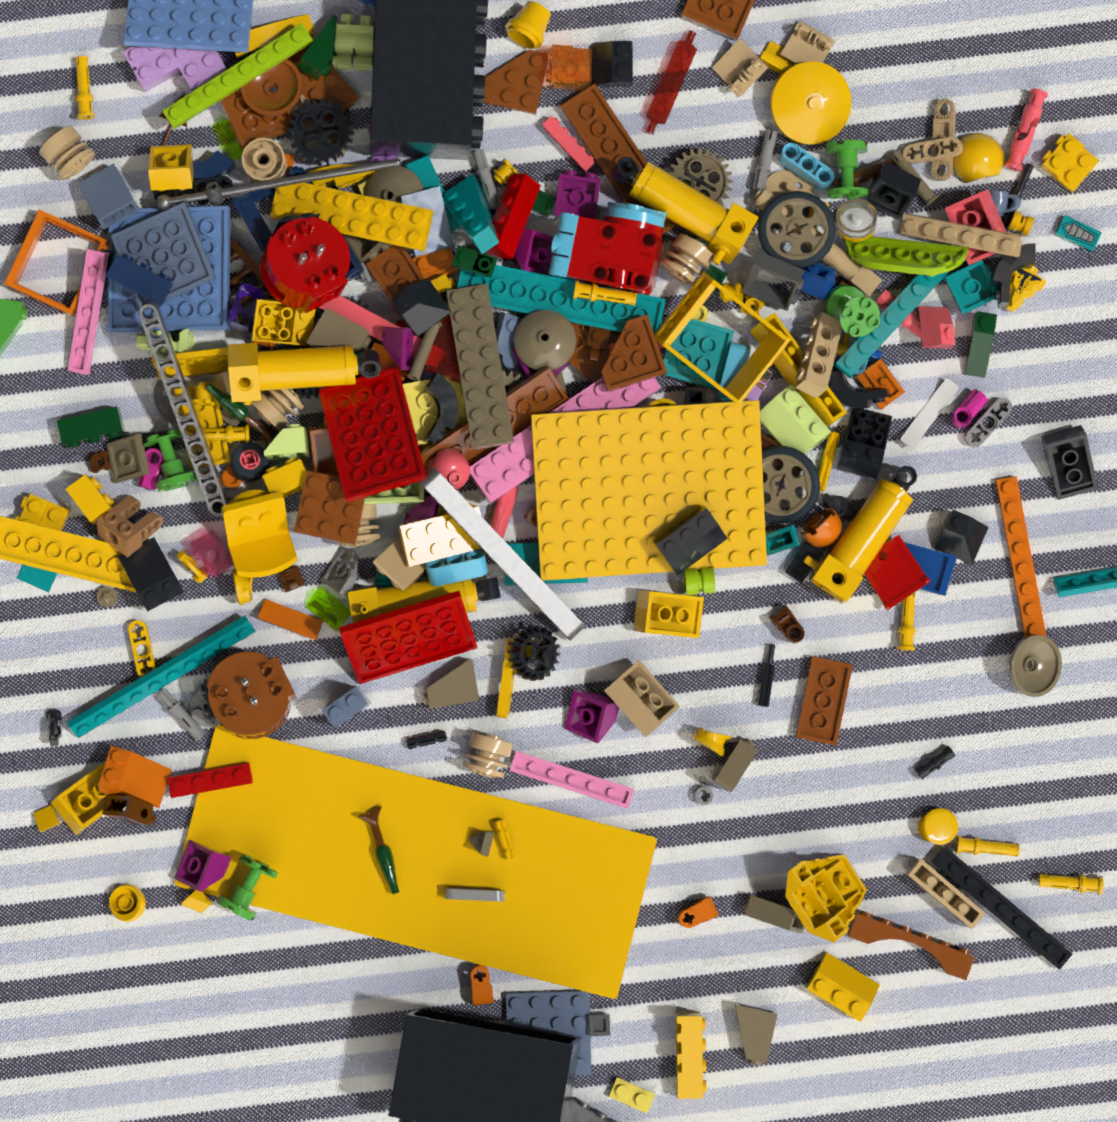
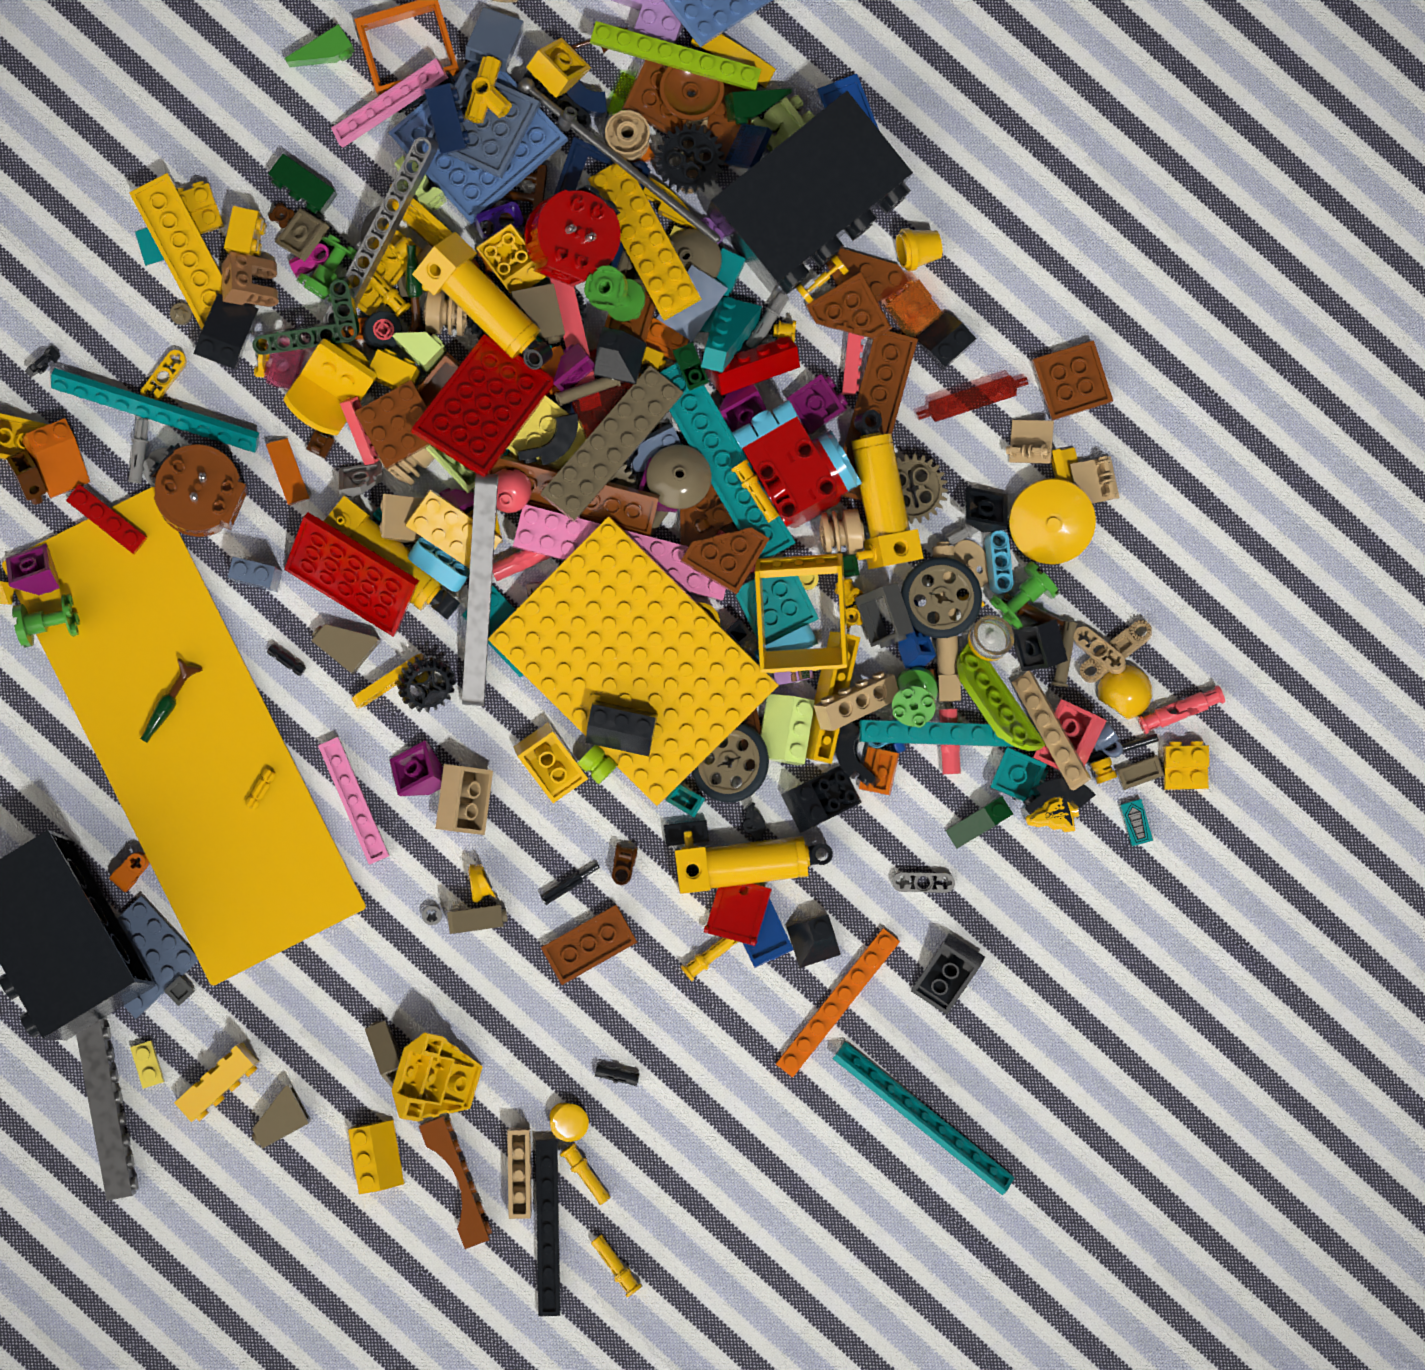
camera: 40 degrees right, 0 degrees up
yellow piece [232,569,253,605] -> none
clear neon green slope [305,587,351,632] -> none
light grey beam [444,888,505,901] -> none
tan wheel [462,732,513,778] -> none
dark tan tile [469,832,494,857] -> none
dark green tile [532,190,557,217] -> none
orange piece [678,896,719,928] -> none
orange cylinder [800,507,842,547] -> none
yellow axle [818,432,840,492] -> none
yellow hand [836,332,850,355] -> none
white sticker [900,378,959,449] -> none
coral slope [919,306,955,349] -> none
dark pink piece [951,389,988,429] -> none
dark tan dish [1009,635,1062,697] -> none
none -> dark green beam [252,277,360,355]
none -> coral piece [340,396,379,465]
none -> yellow piece [465,56,512,124]
none -> bright green piece [584,266,645,322]
none -> dark blue tile [725,124,773,169]
none -> yellow wheel [796,255,849,304]
none -> dark orange plate [806,272,892,339]
none -> black slope [965,487,1008,533]
none -> dark tan tile [1116,755,1164,790]

